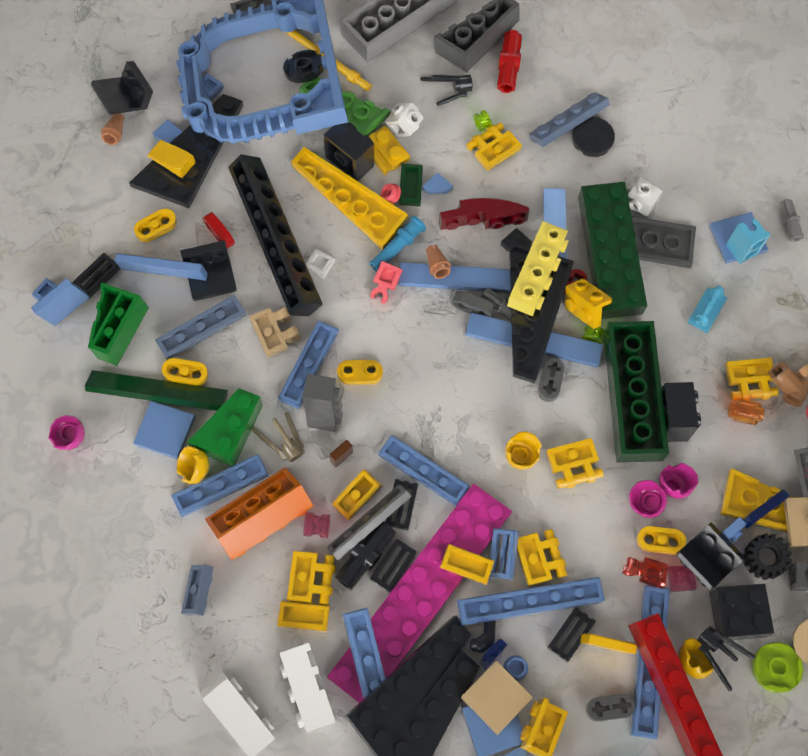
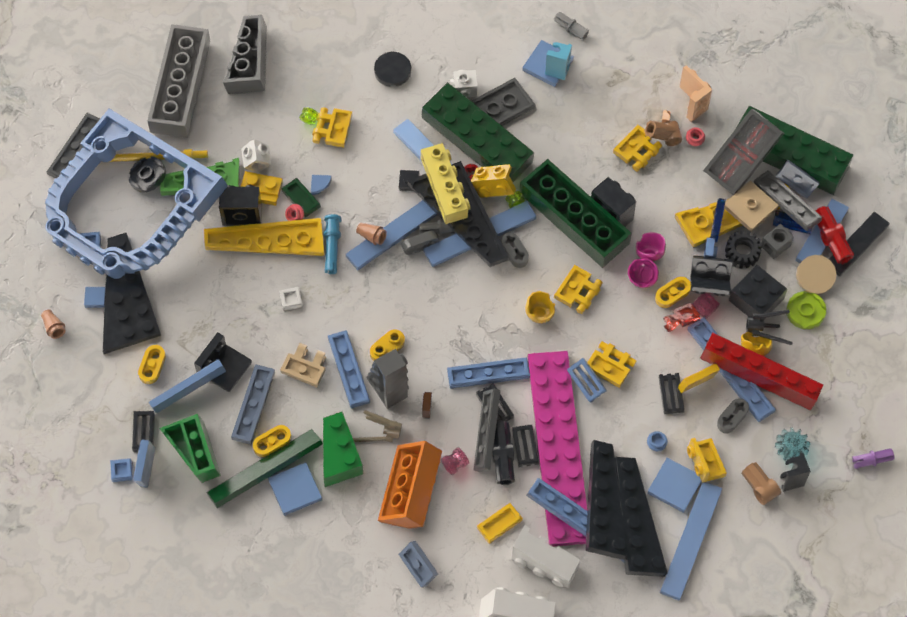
camera: 40 degrees left, 5 degrees down
dark pink hair [48,415,85,451] -> none
black bracket [91,61,153,115] -> none
yellow slope [147,140,195,178] -> none
medium blue tile [171,454,269,517] -> none
yellow hair [176,446,209,484] -> none
red beam [202,212,235,249] -> none
black brick [228,154,323,316] -> none
yellow plate [287,551,336,605] -> none
yellow slope [332,469,383,520] -> none
coral plate [370,261,403,304] -> none
black plant [420,74,473,106] -> none
dark red slope [439,198,530,230] -> none
yellow tile [440,544,494,585] -> none
medium blue tile [457,577,605,626] -> none
tan tile [461,661,533,735] -> none
black arm [470,620,496,653] -> none
clear blue tile [480,639,507,669] -> none
red piece [497,30,522,93] -> none
sand blue plate [529,92,610,147] -> none
medium azure hinge [687,286,727,333] -> none
clear orange brick [728,398,765,426] -> none

